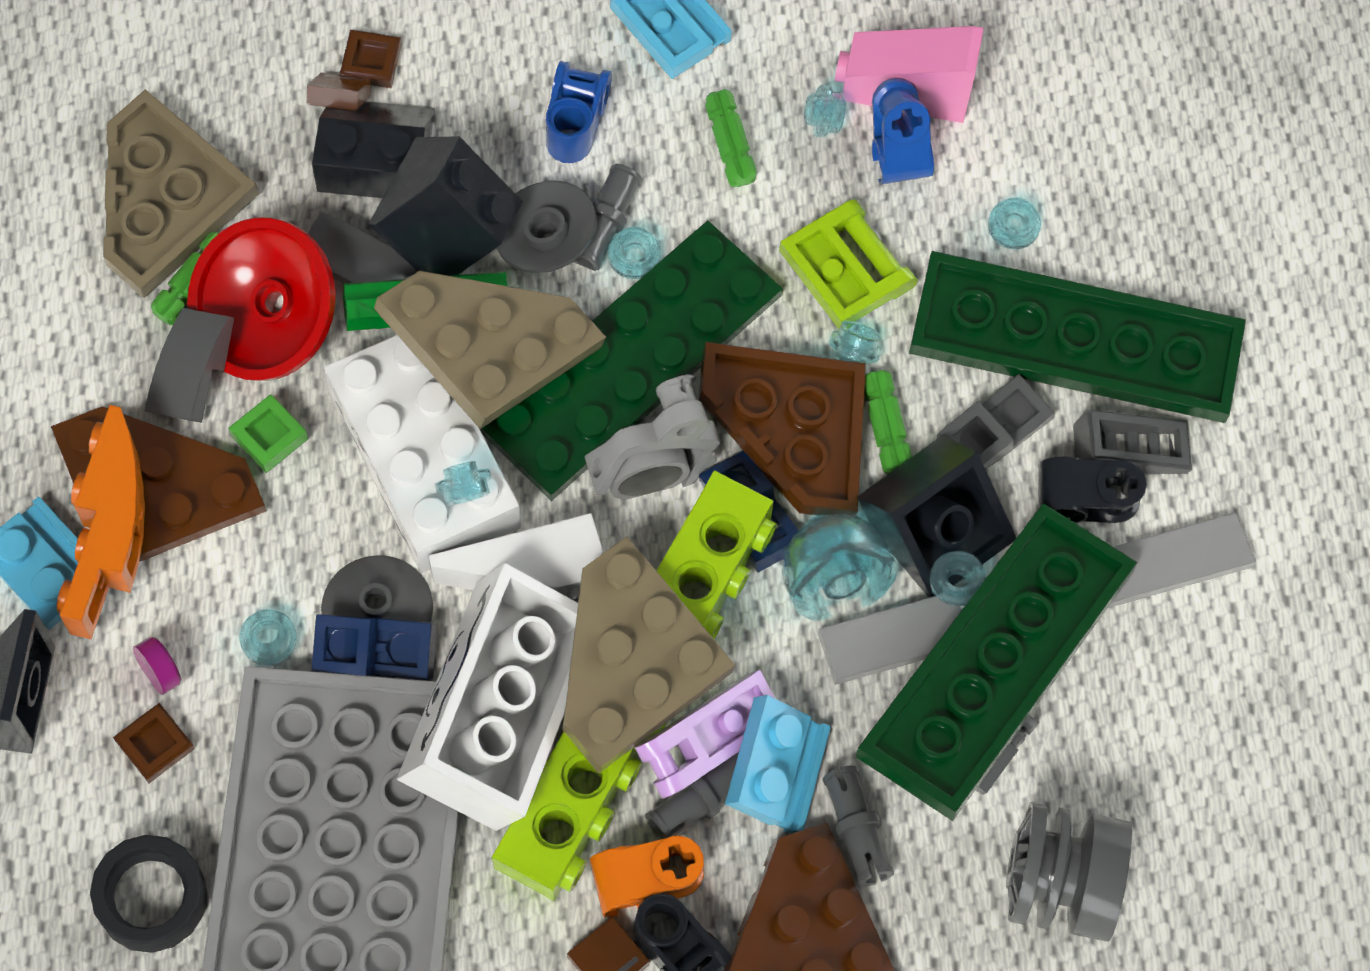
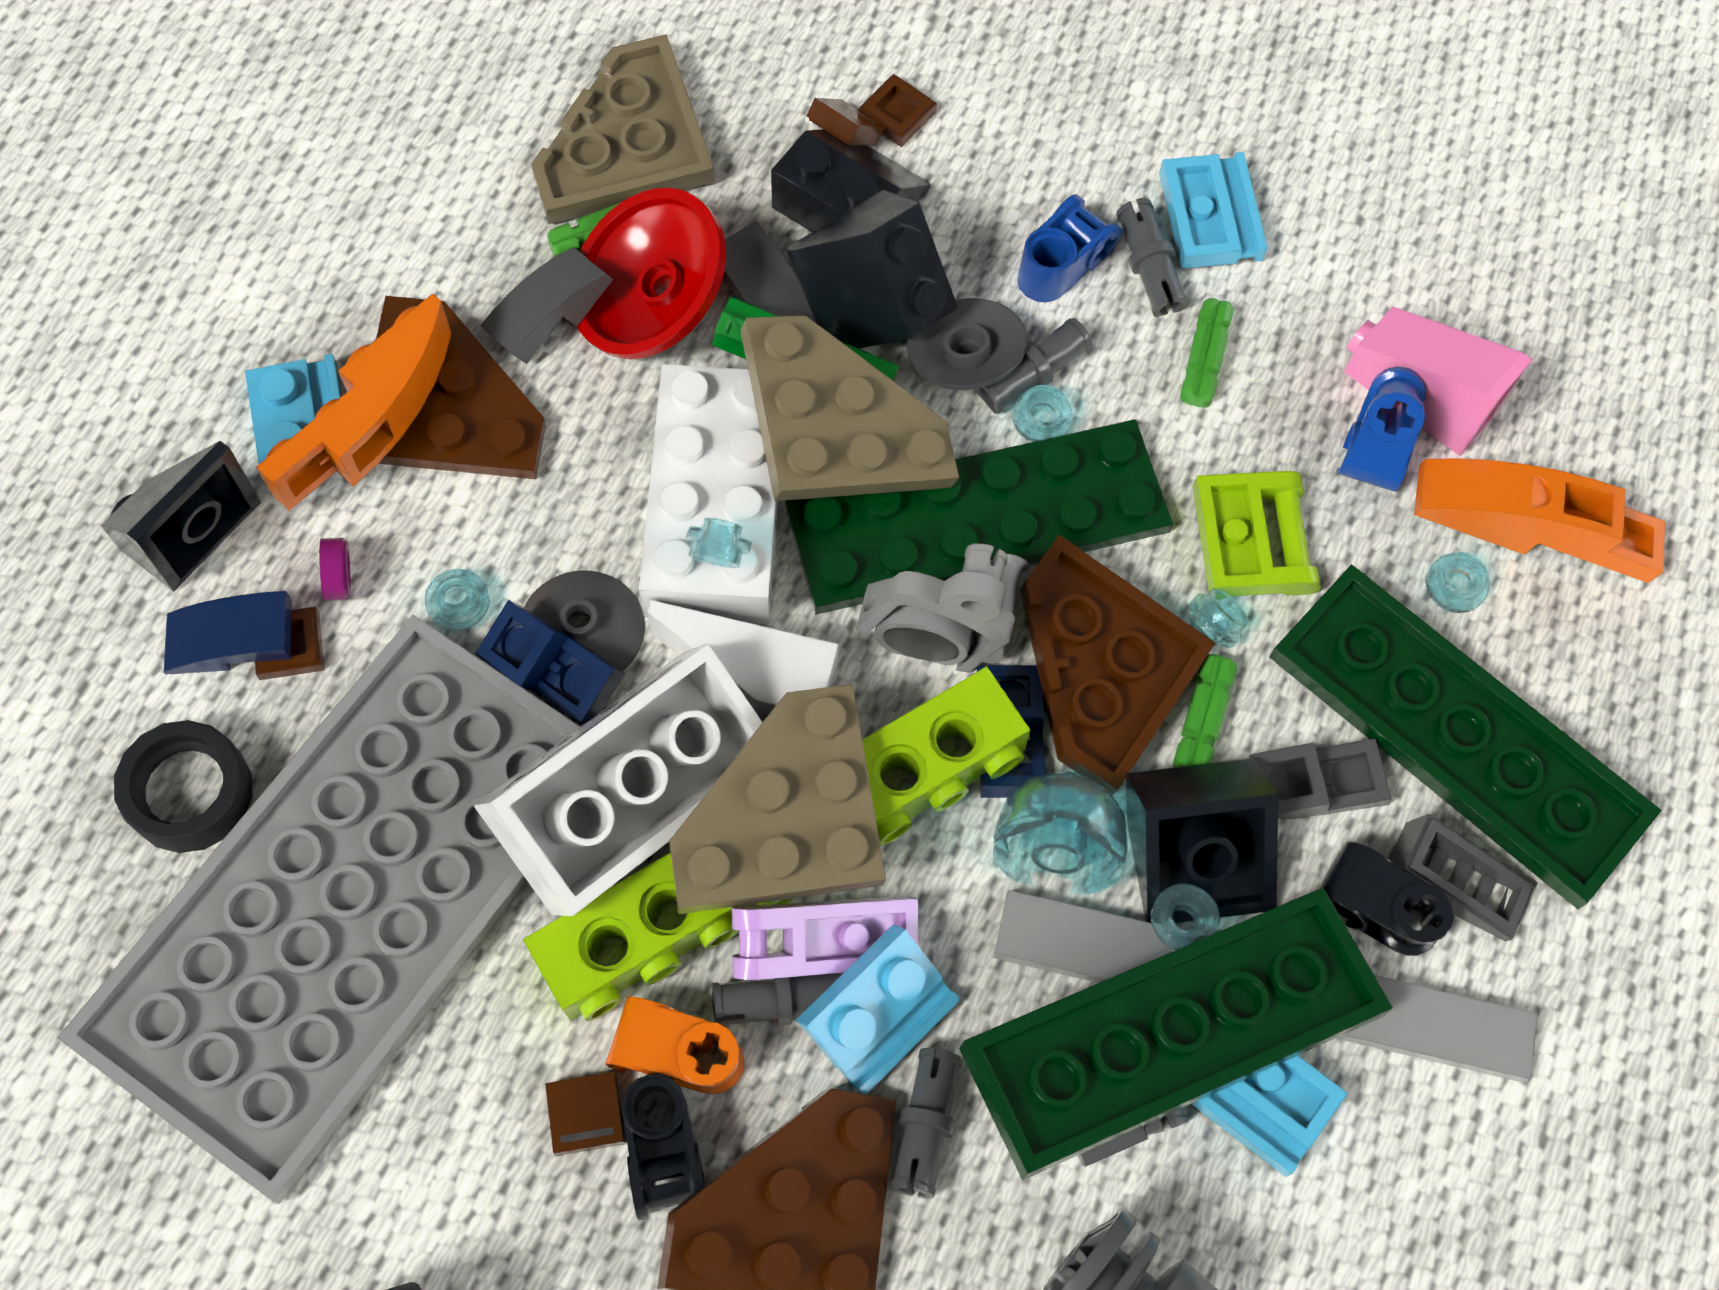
camera: 30 degrees right, 0 degrees up
bright green plate [228,394,308,473] -> none
clear light blue plate [804,85,846,138] -> none
none -> dark blue slope [163,591,292,675]
none -> dark grey pin [1116,198,1189,317]
none -> medium azure plate [1191,1056,1348,1177]
none -> orange slope [1414,458,1665,583]

